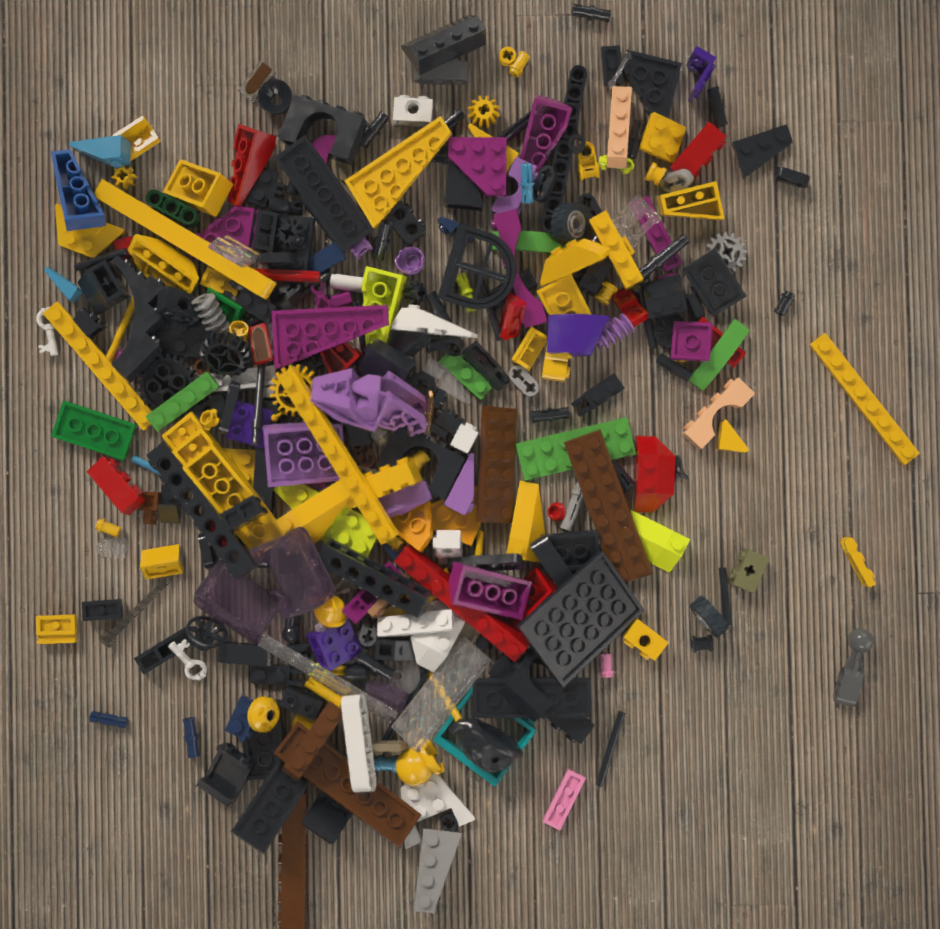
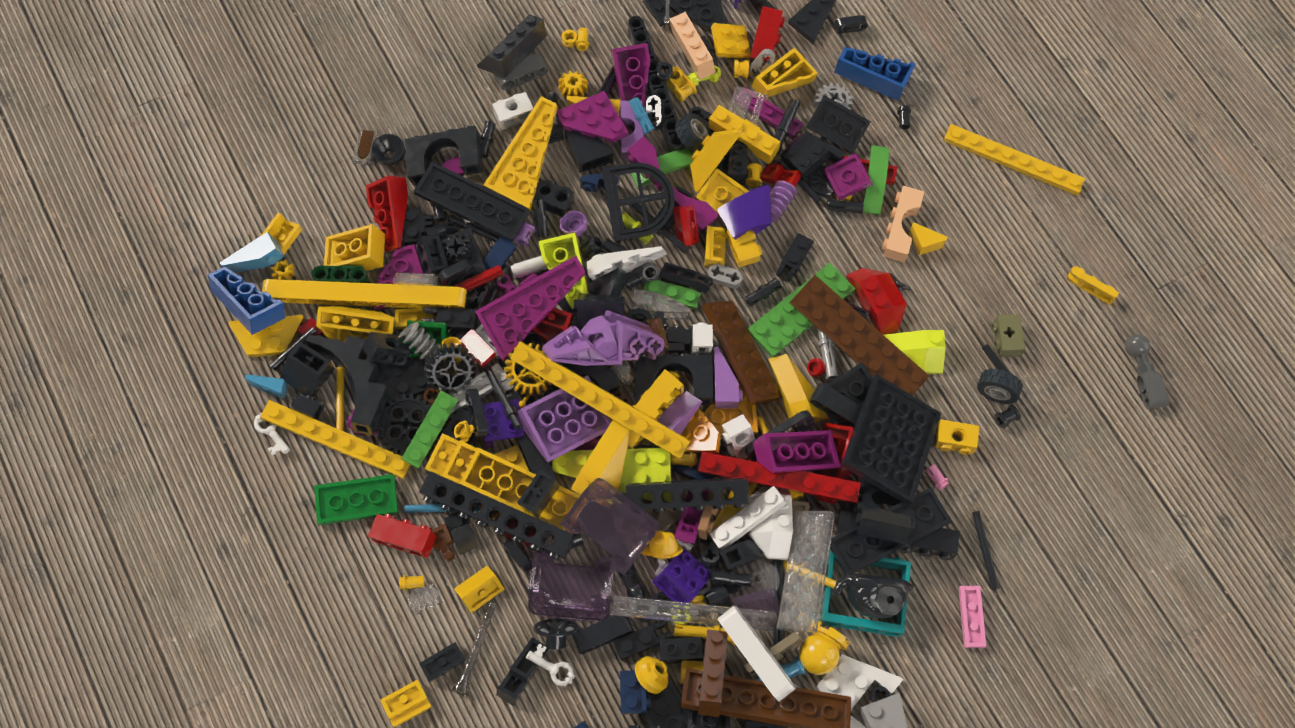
camera: 30 degrees left, 20 degrees down
none -> blue wedge [834,47,916,101]

